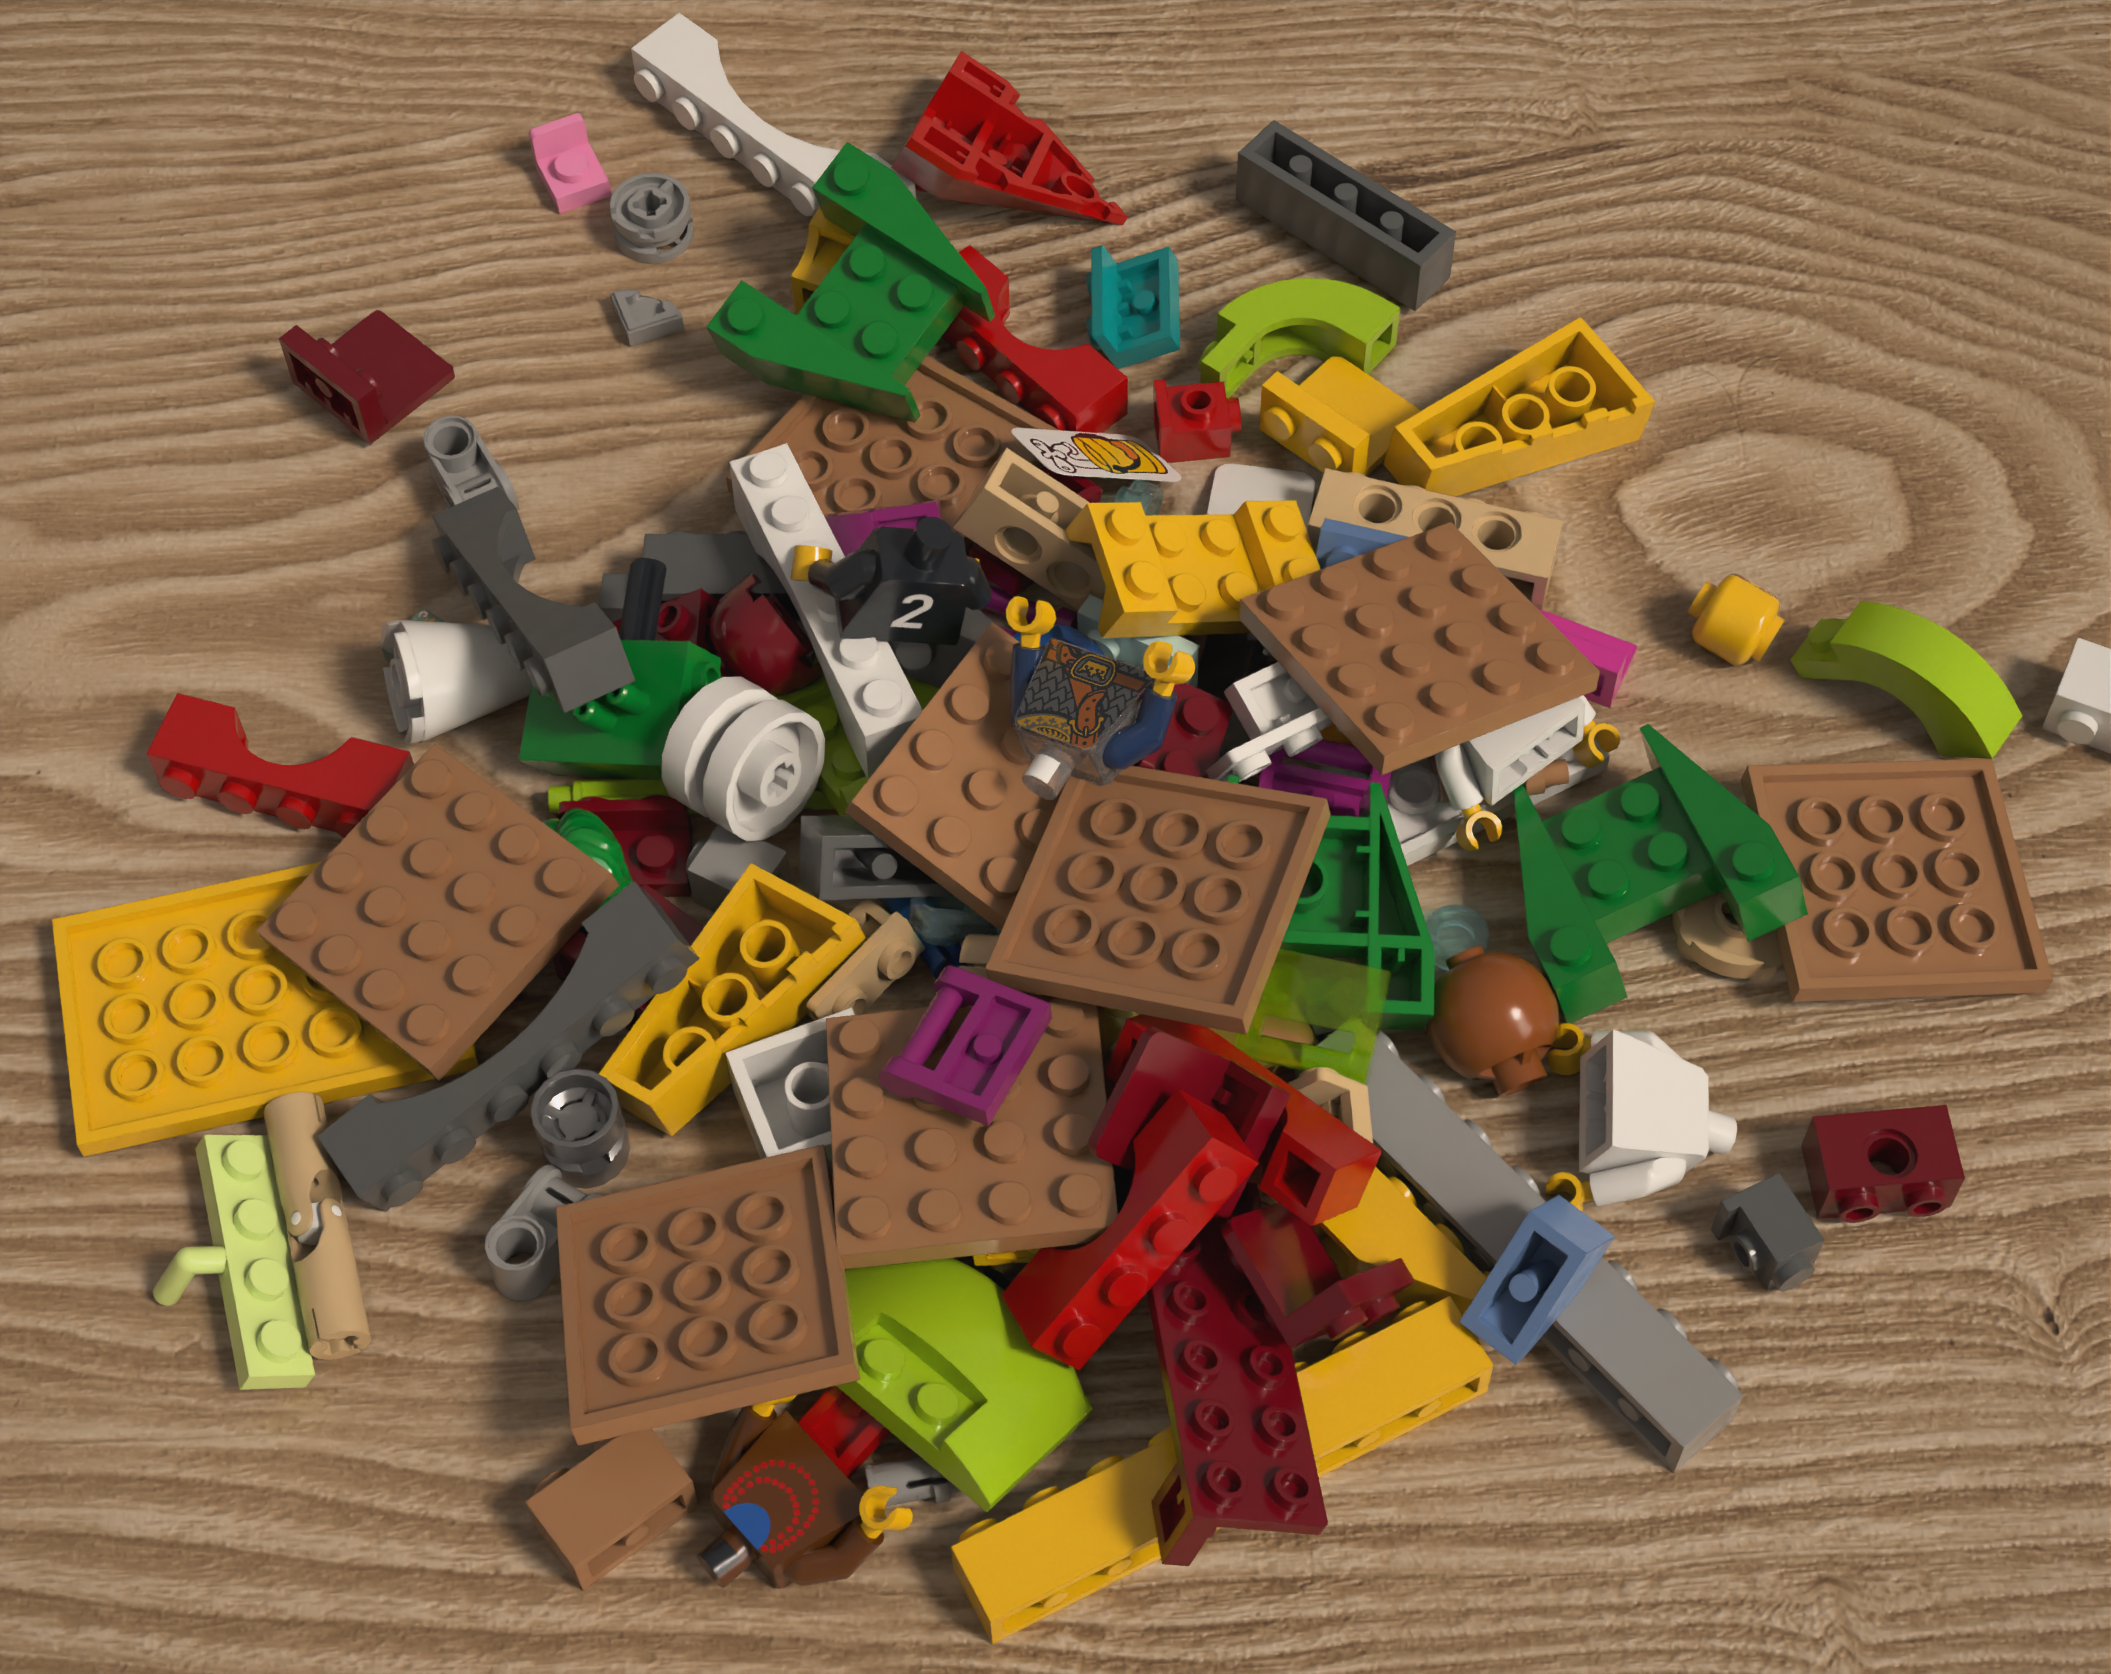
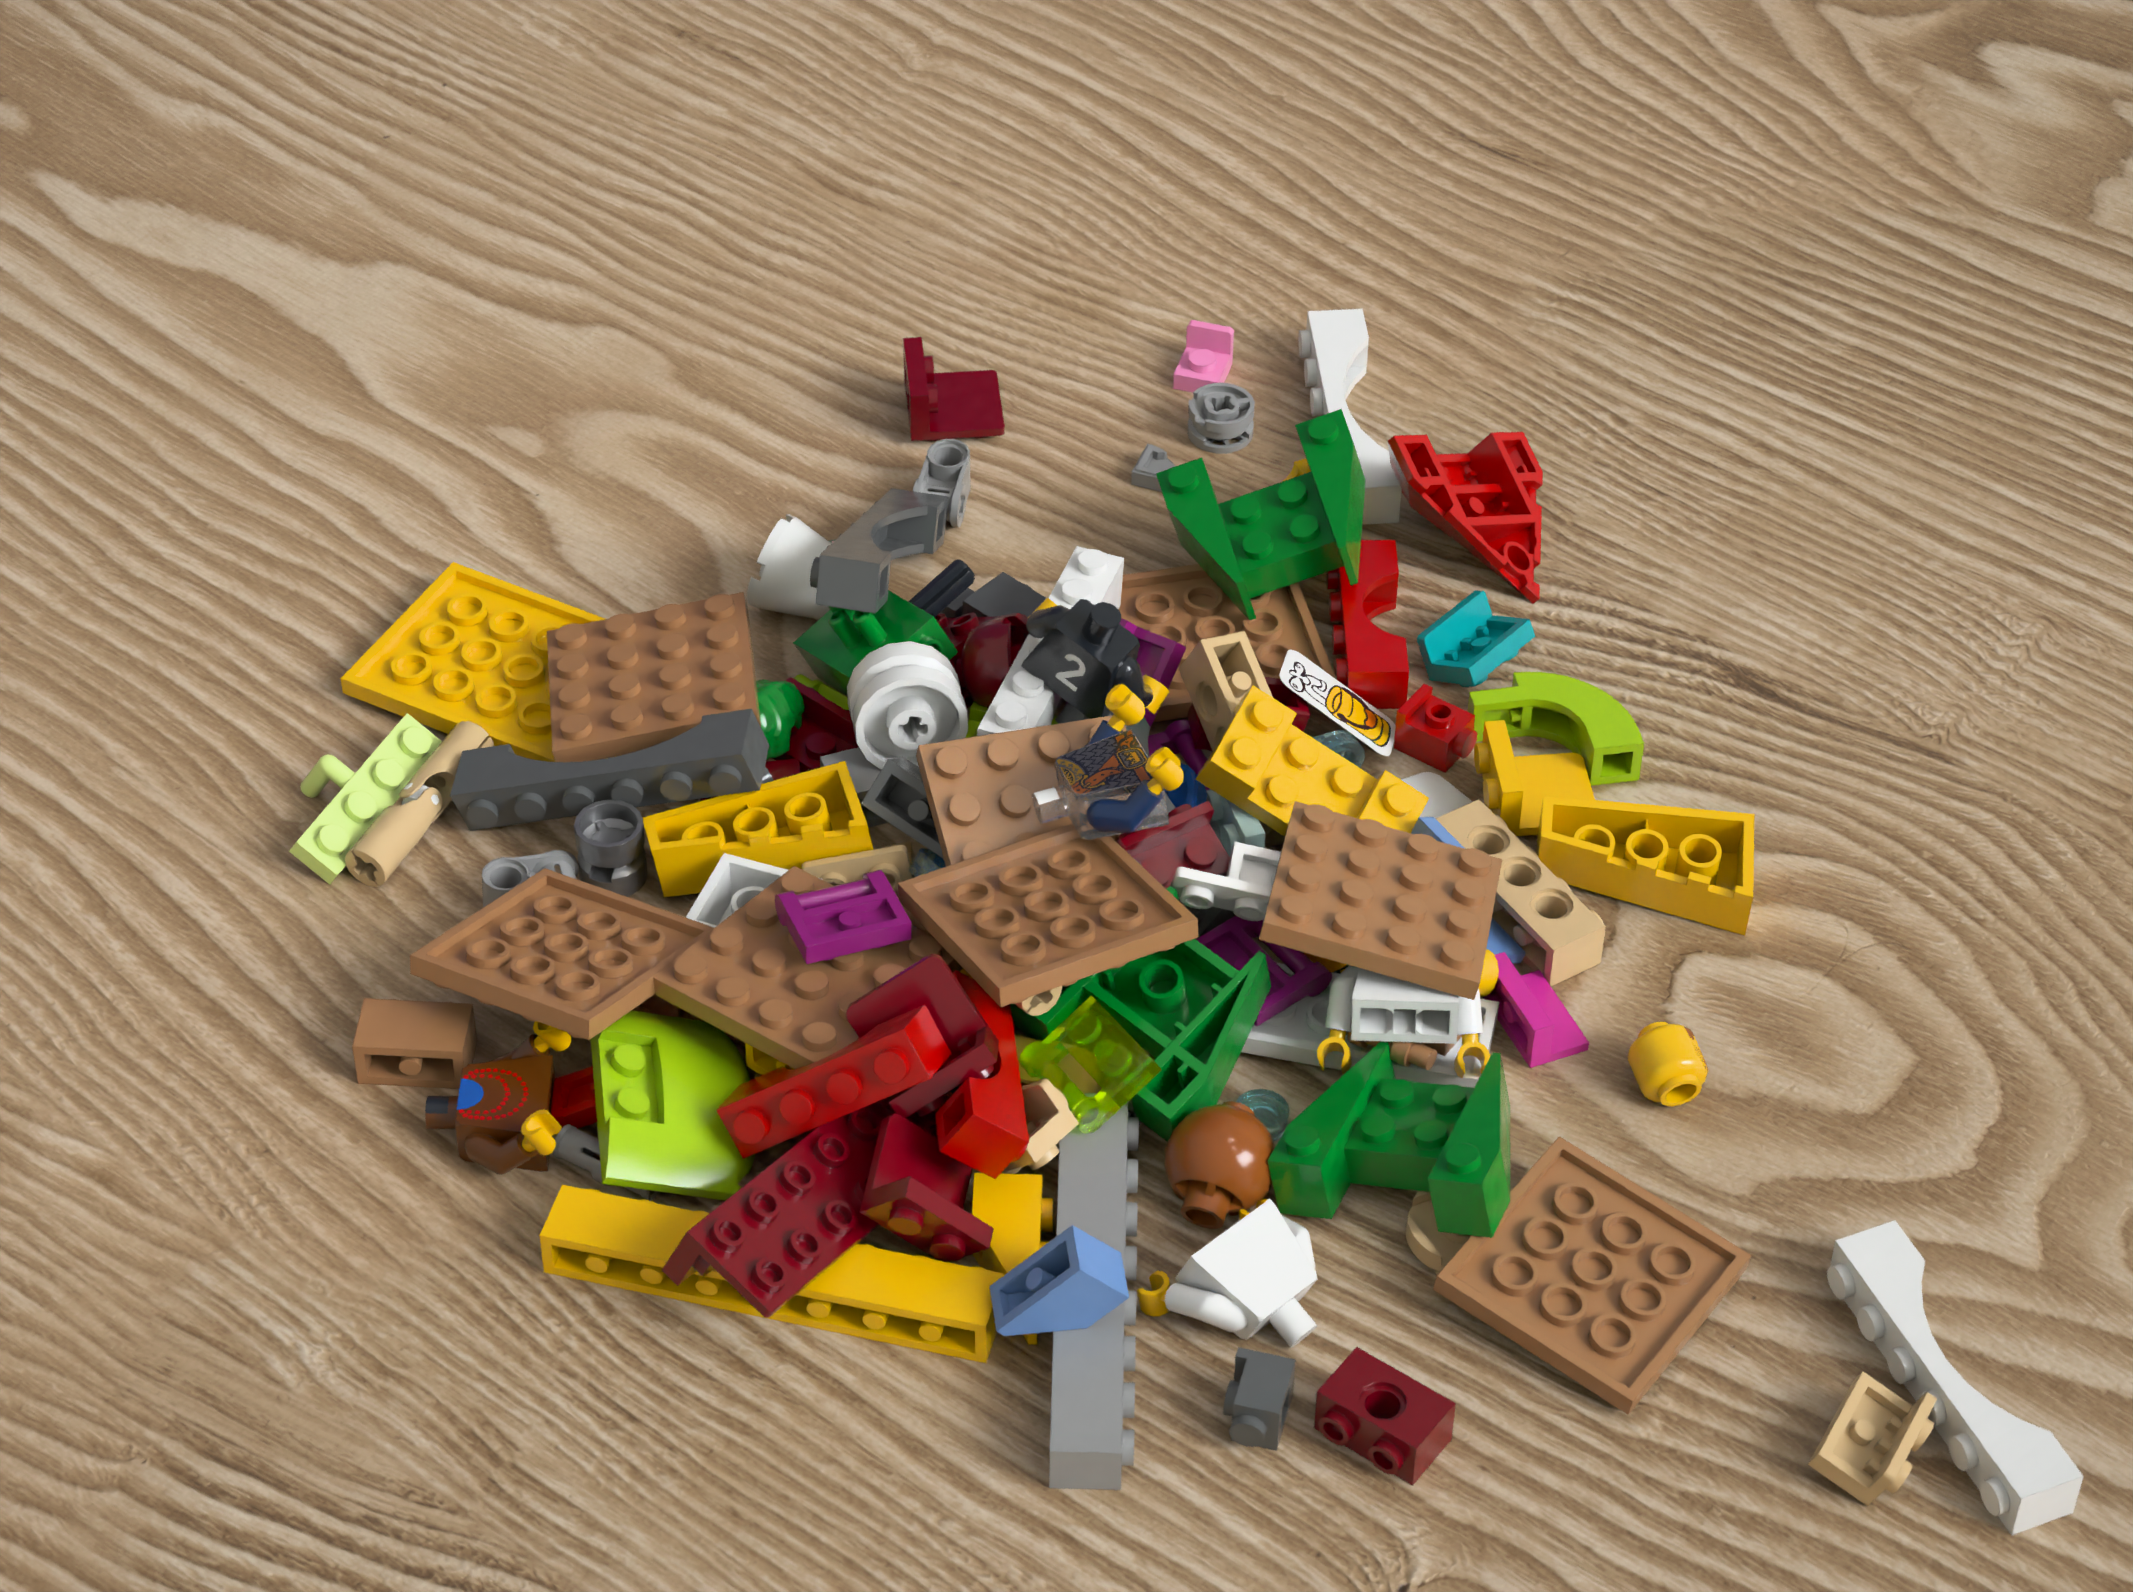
camera: 40 degrees right, 15 degrees down
red arch [146,693,414,838] -> none
dark grey brick [1236,120,1456,311] -> none
lime arch [1790,601,2022,759] -> none

